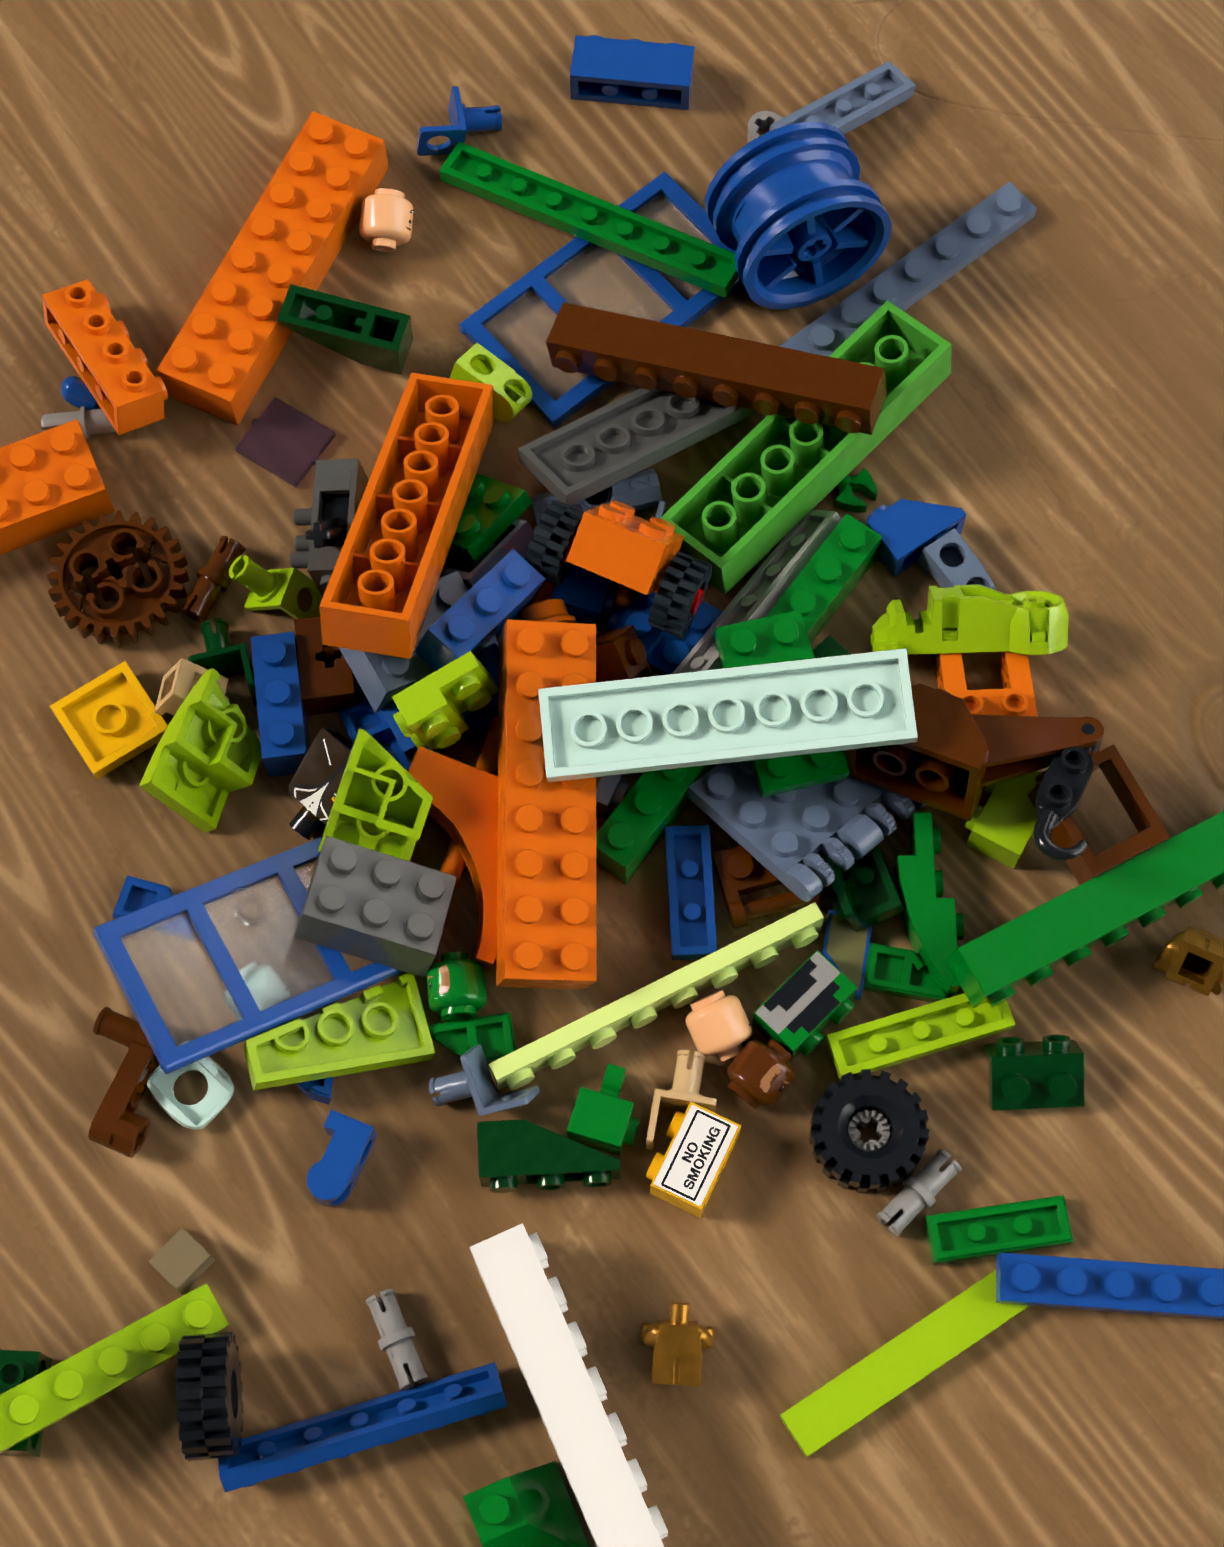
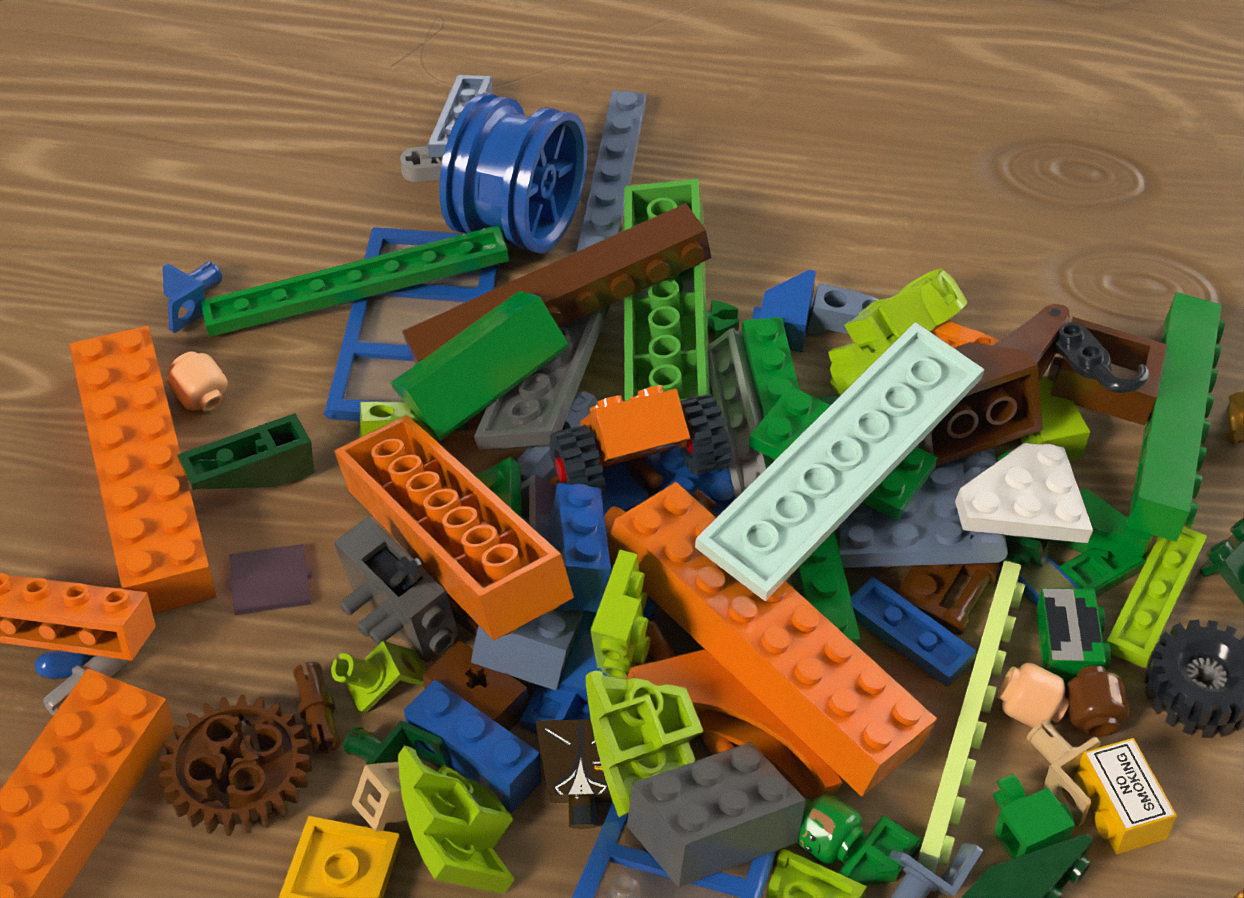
camera: 45 degrees left, 20 degrees down
blue brick [570,35,695,110] -> none
none -> green slope [390,291,569,442]
none -> white plate [955,443,1093,543]

